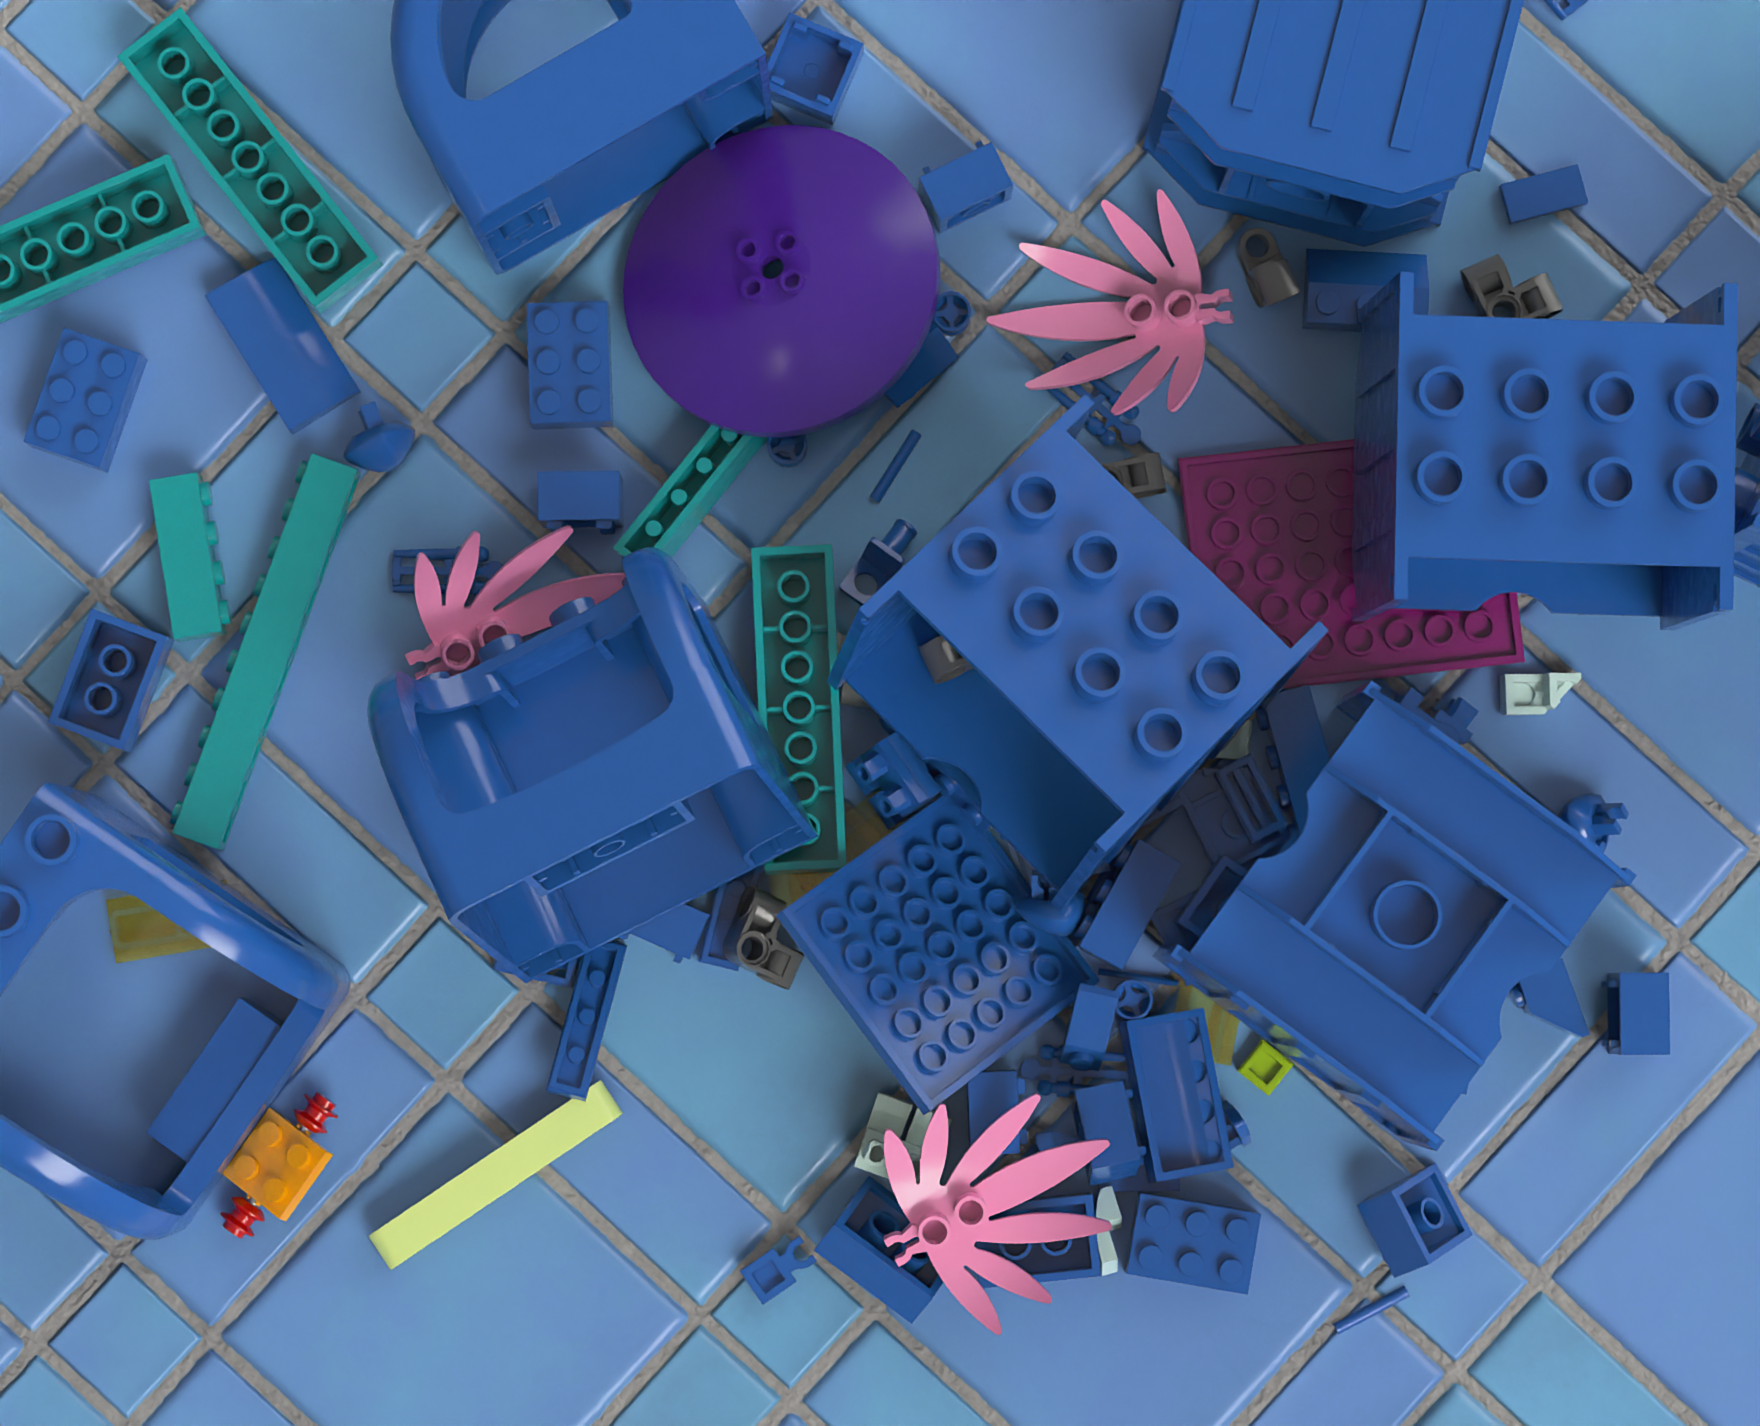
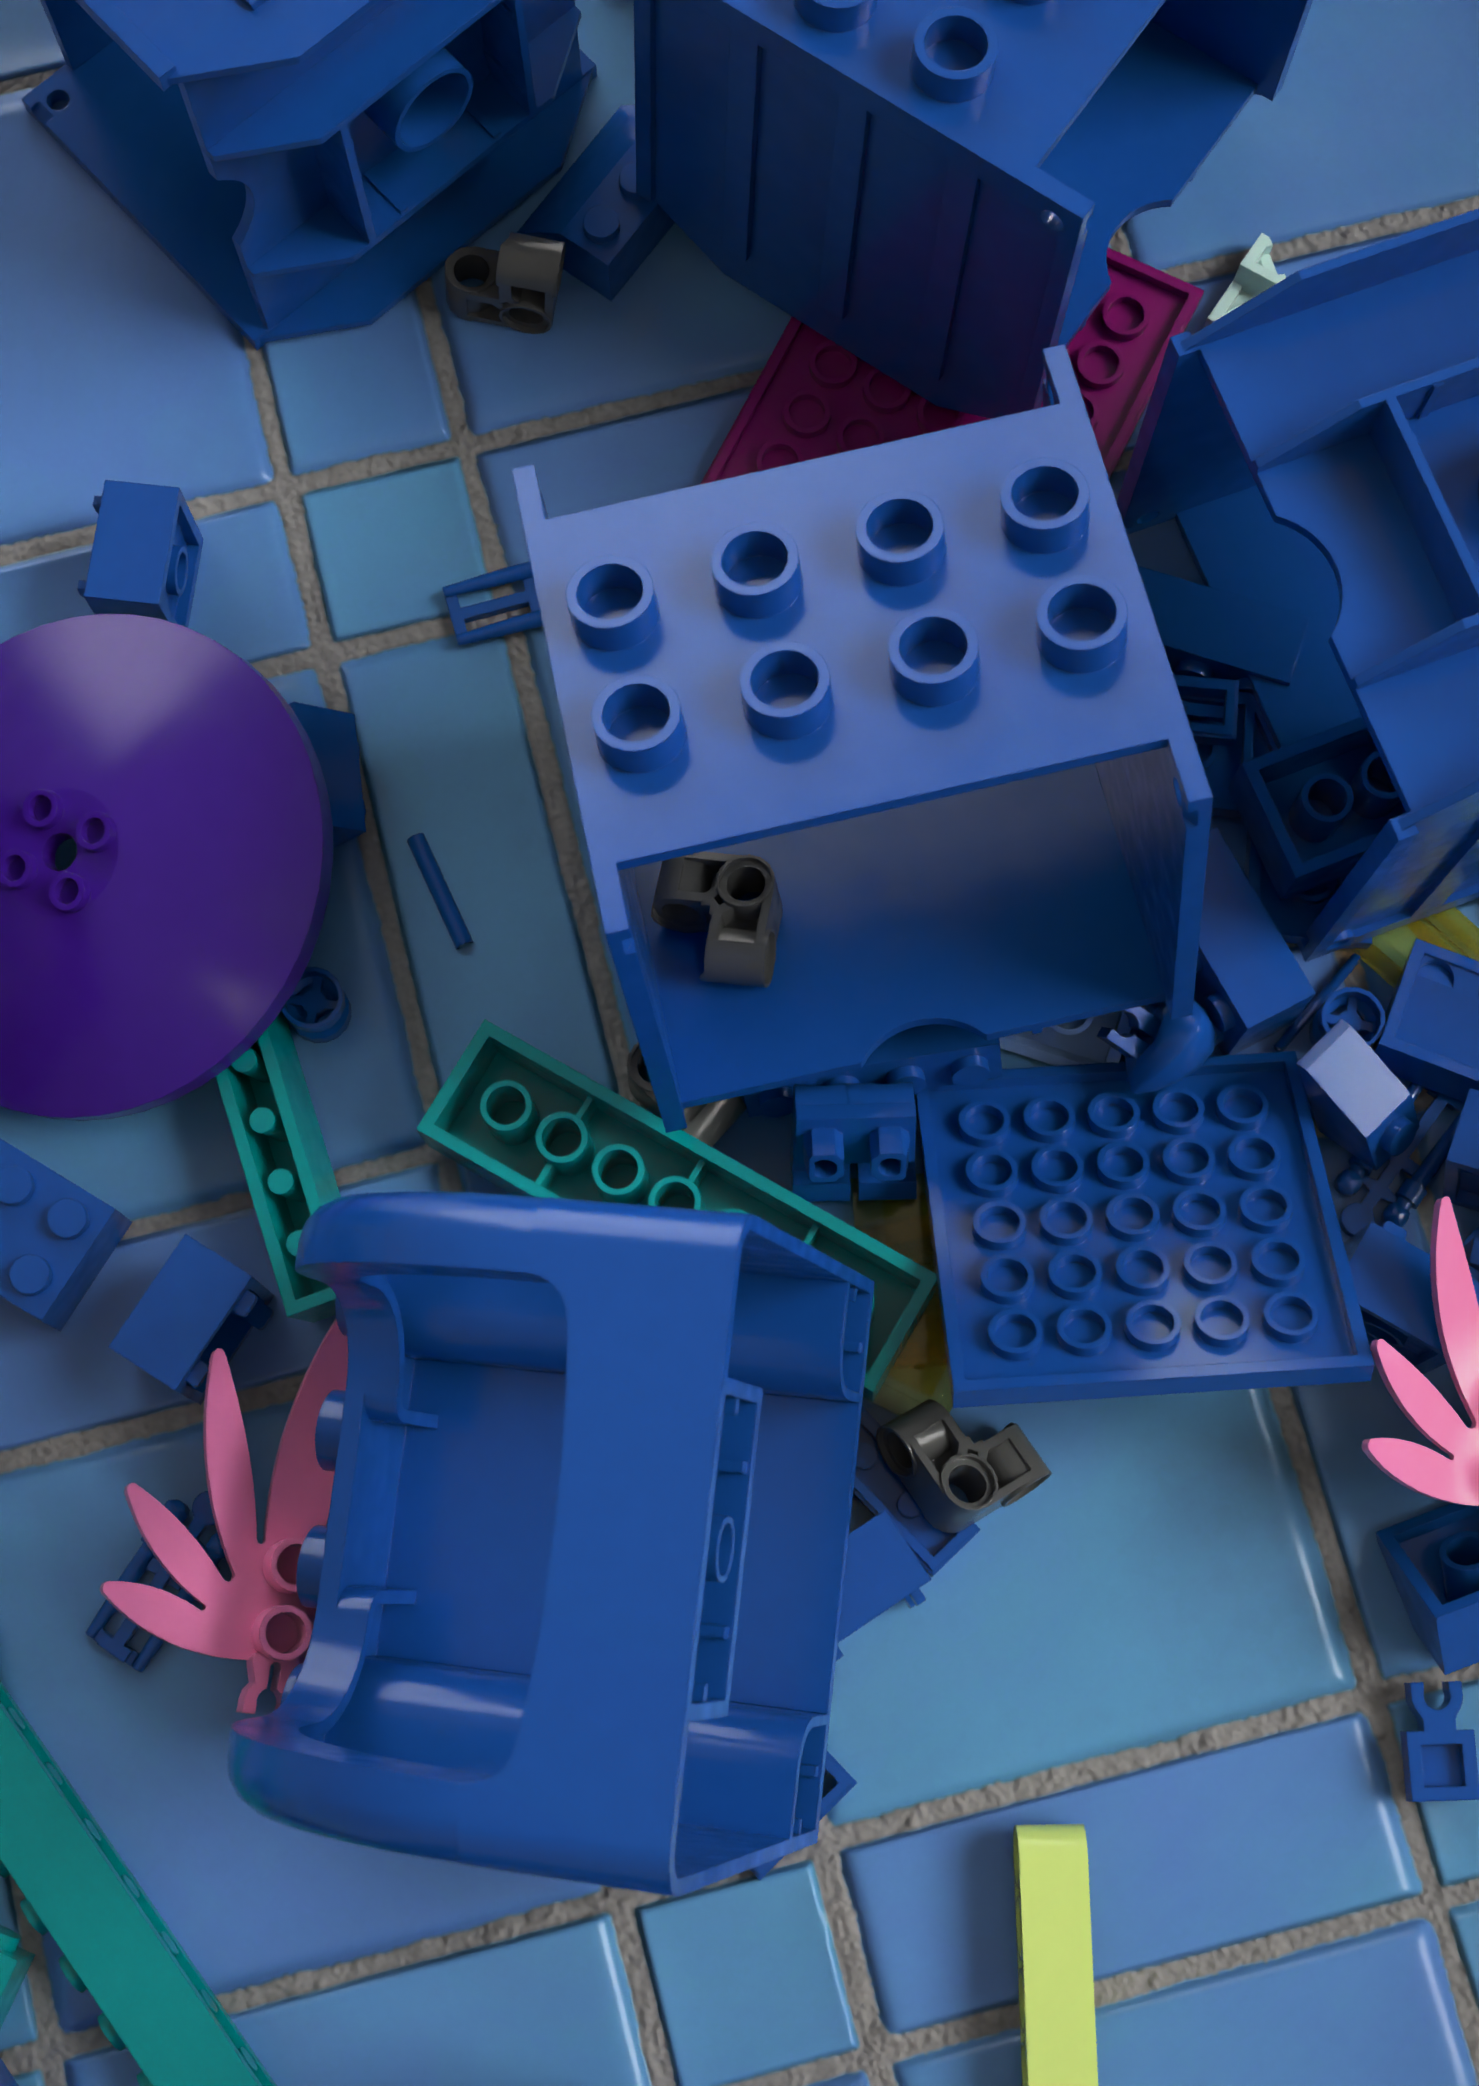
camera: 55 degrees left, 10 degrees down
blue tile [546,941,627,1102] -> none
blue bracket [839,519,917,606] -> none
light aqua hips [854,1091,952,1183] -> none
blue wheel [932,291,971,337] -> none
bright pink plant [986,189,1234,416] -> none

